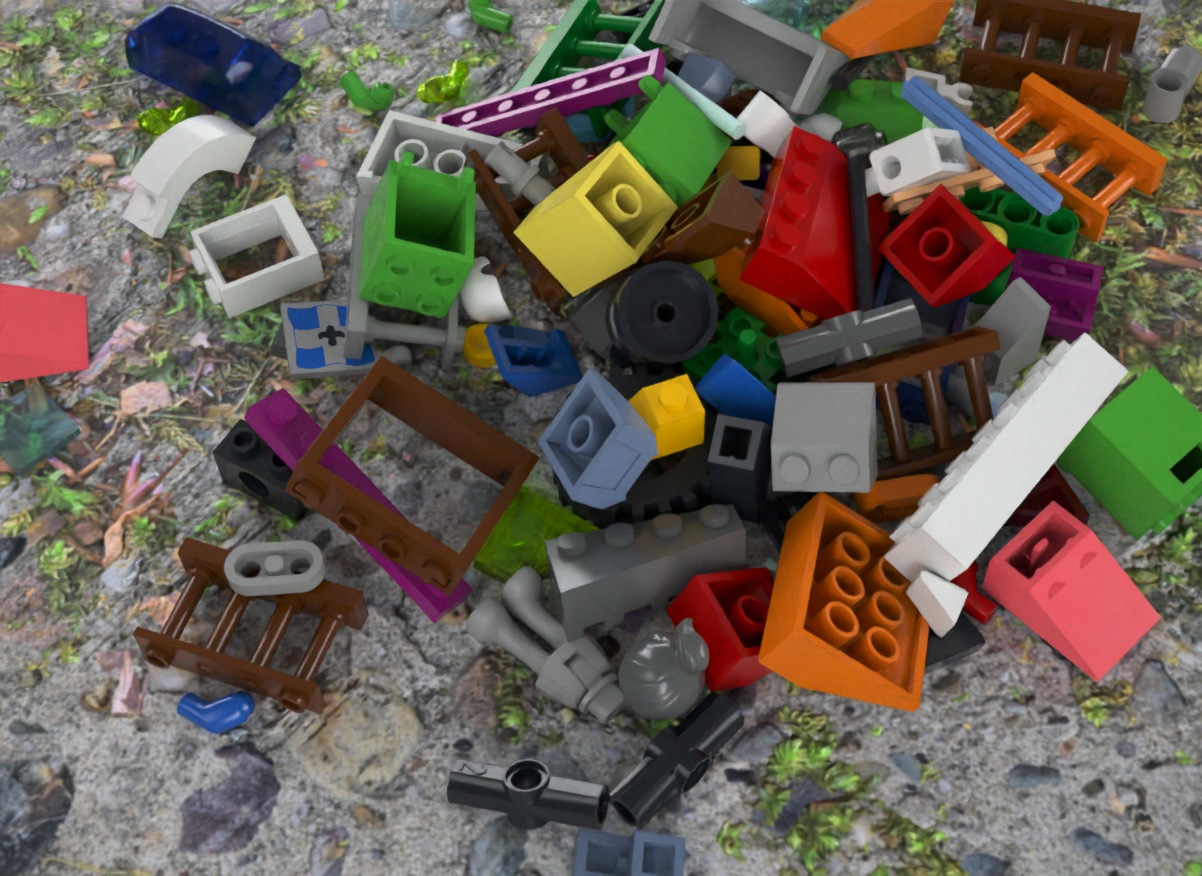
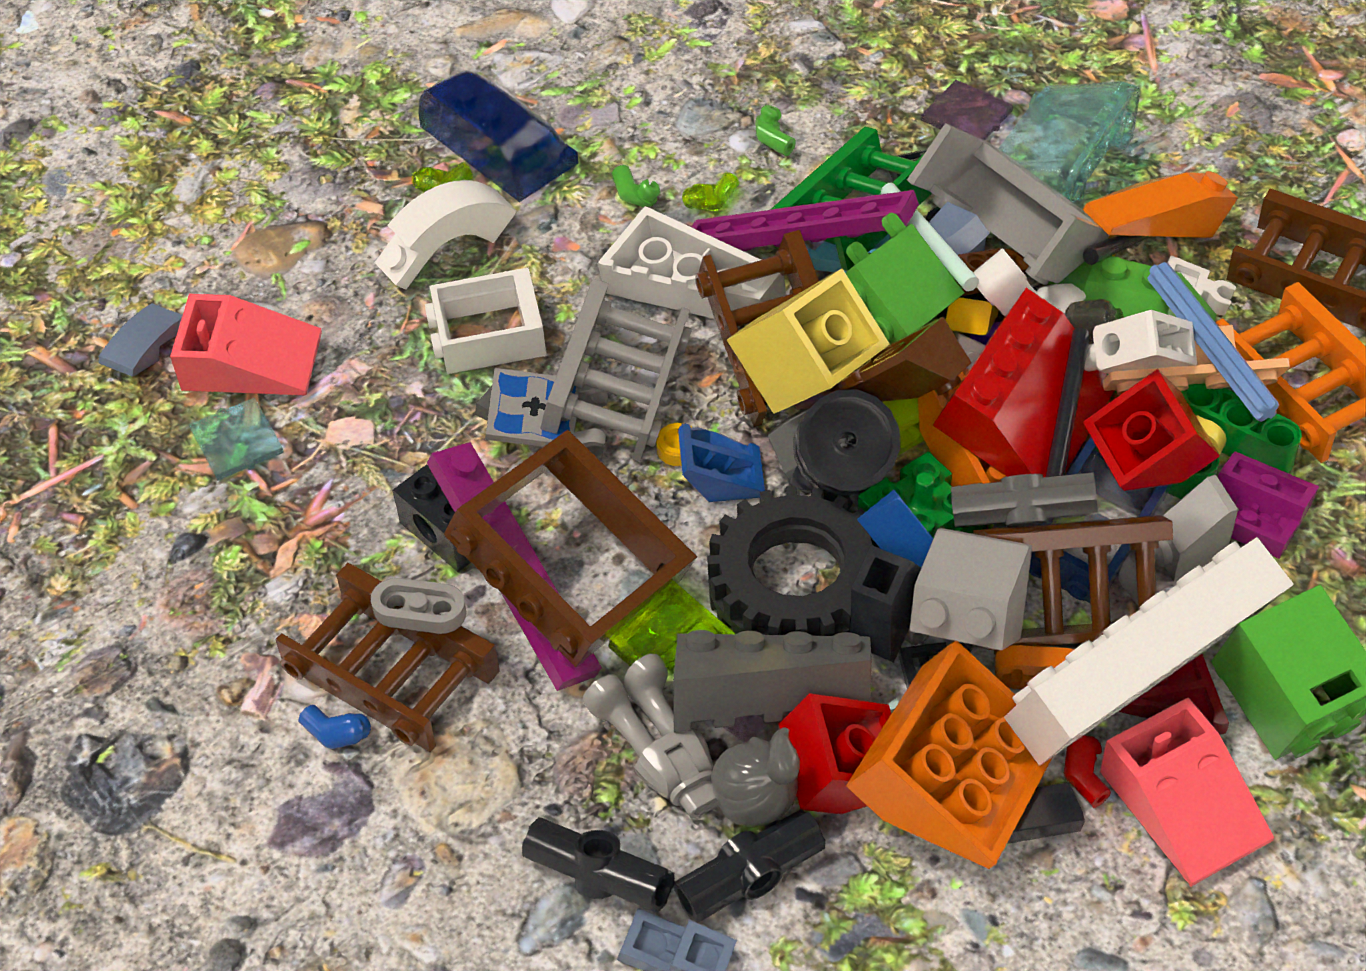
camera: 15 degrees right, 5 degrees down
bright green container [359,151,476,318] -> none
white hair [458,256,514,323] -> none
light grey pin [484,141,556,206] -> none
sand blue slope [538,367,659,510] -> none
yellow slope [628,374,705,461] -> none
white slope [906,570,968,637] -> none

